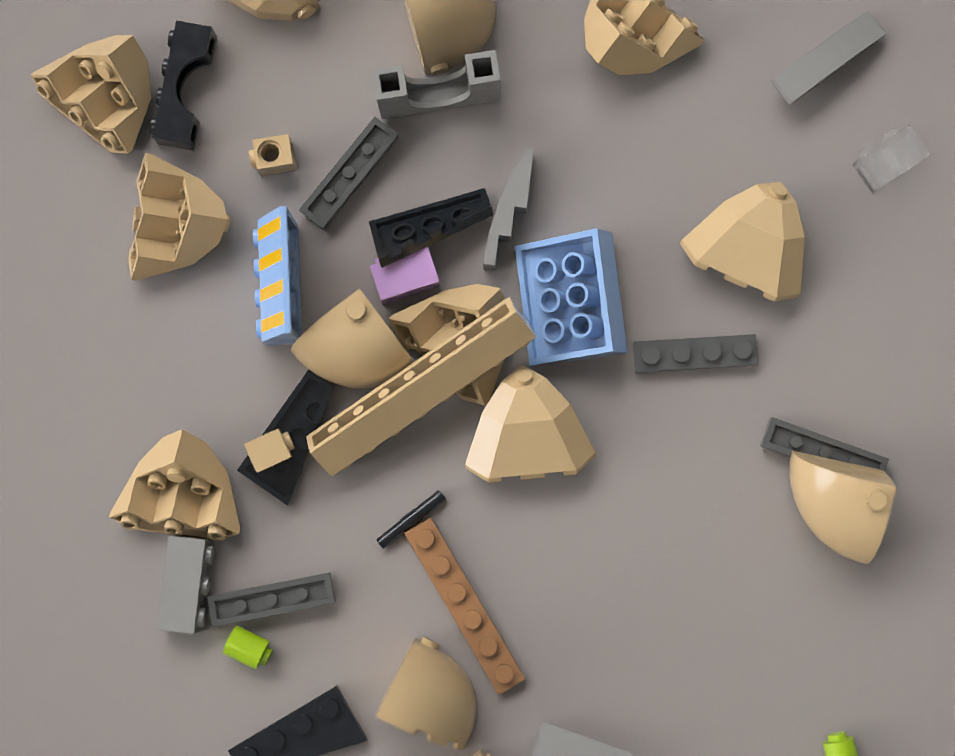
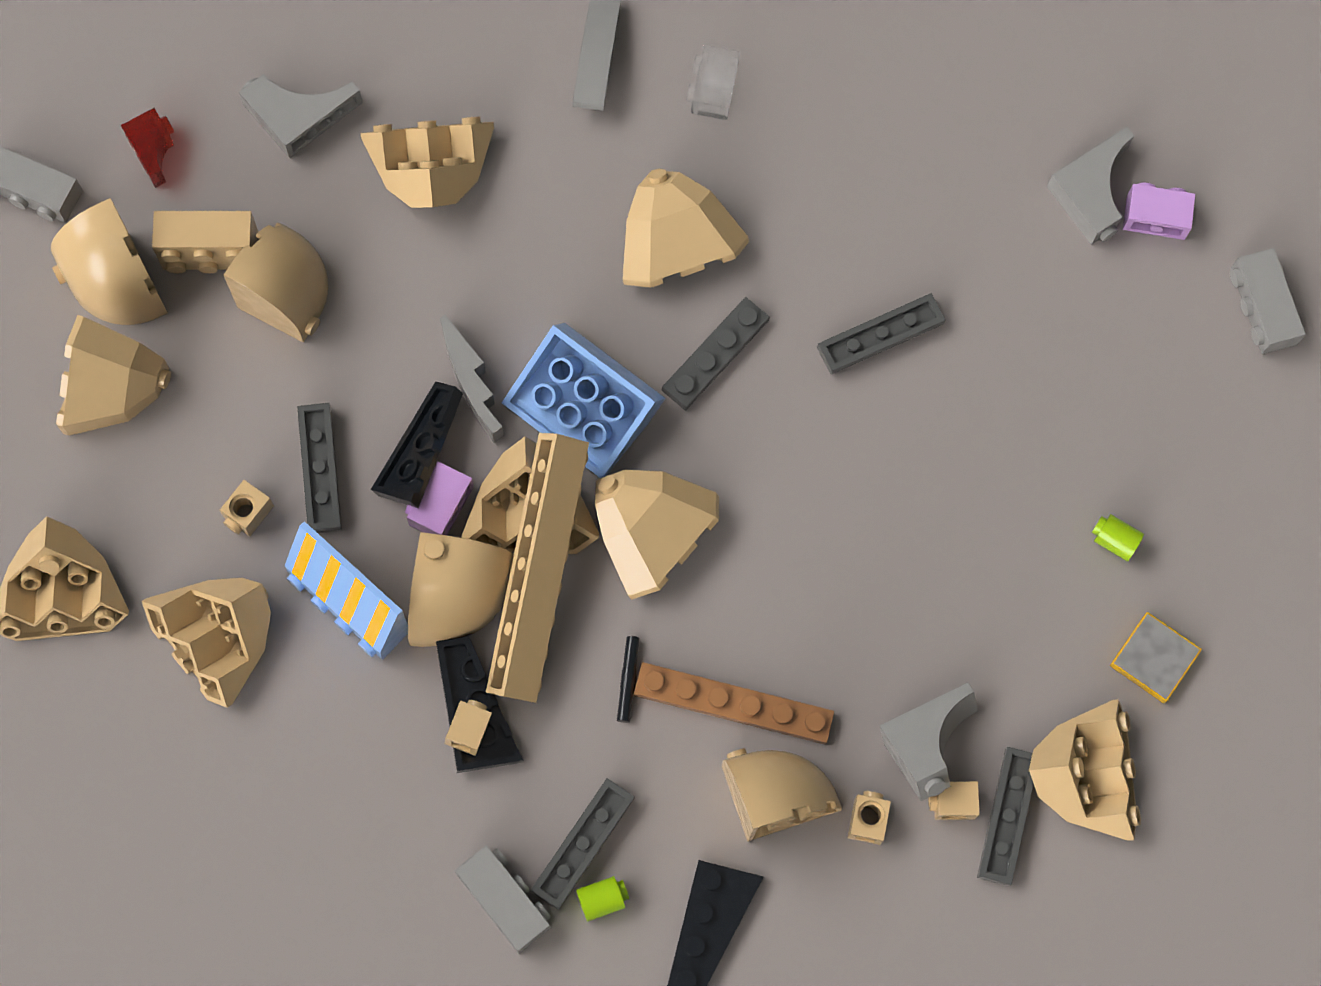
camera: 55 degrees left, 10 degrees down
tan brick [109,429,240,541] -> none
black arch [150,20,217,151] -> none
light grey arch [372,50,501,119] -> none
tan brick [789,450,897,564] -> none

